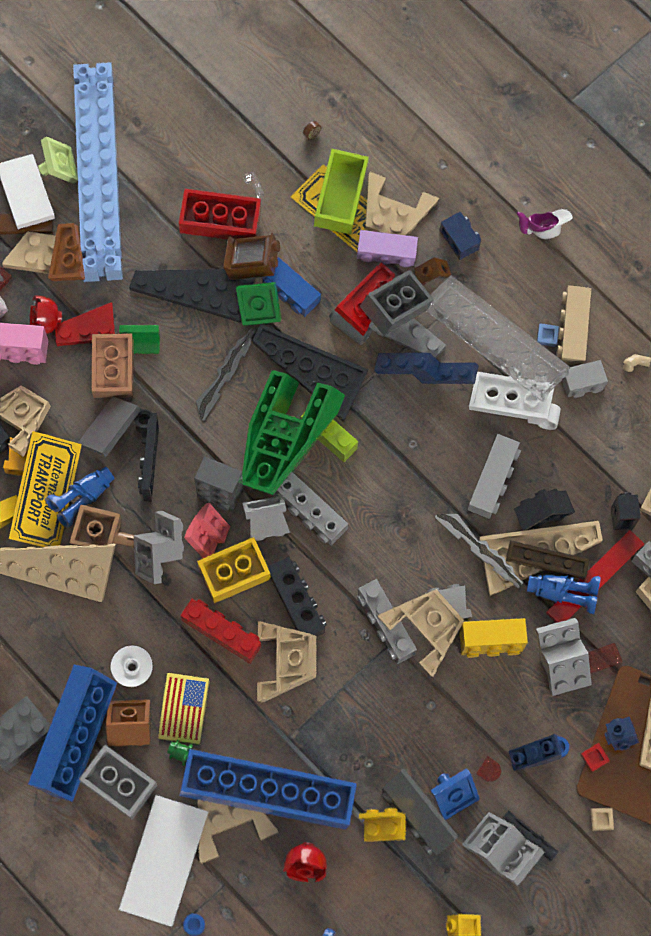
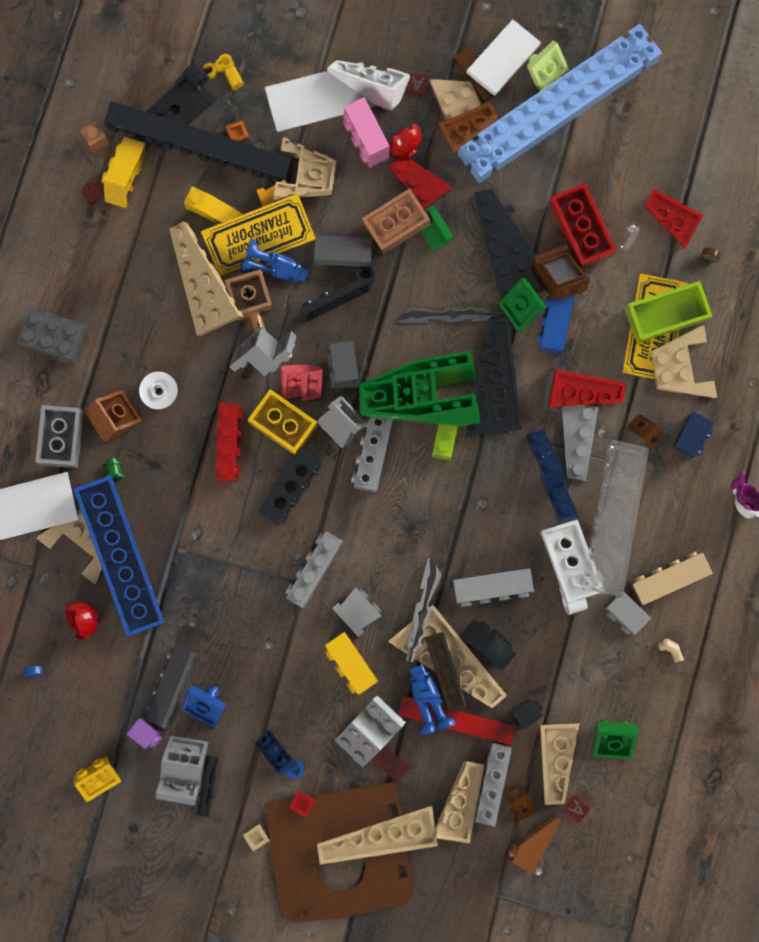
camera: 60 degrees right, 10 degrees up
blue brick [28,665,117,802] -> none
slope [158,673,209,745] -> none
tan wing [257,621,316,702] -> none
lavender brick [357,230,418,267] -> none
yellow bracket [359,808,405,842] -> none
dark grey brick [360,270,434,336] -> none
tan wing [377,589,464,677] -> none
clear red tile [476,756,501,782] -> none
medium blue tile [537,324,559,347] -> none
dark blue brick [604,717,639,750] -> none
none -> medium lavender brick [127,718,163,749]
none -> red wing [644,189,704,249]

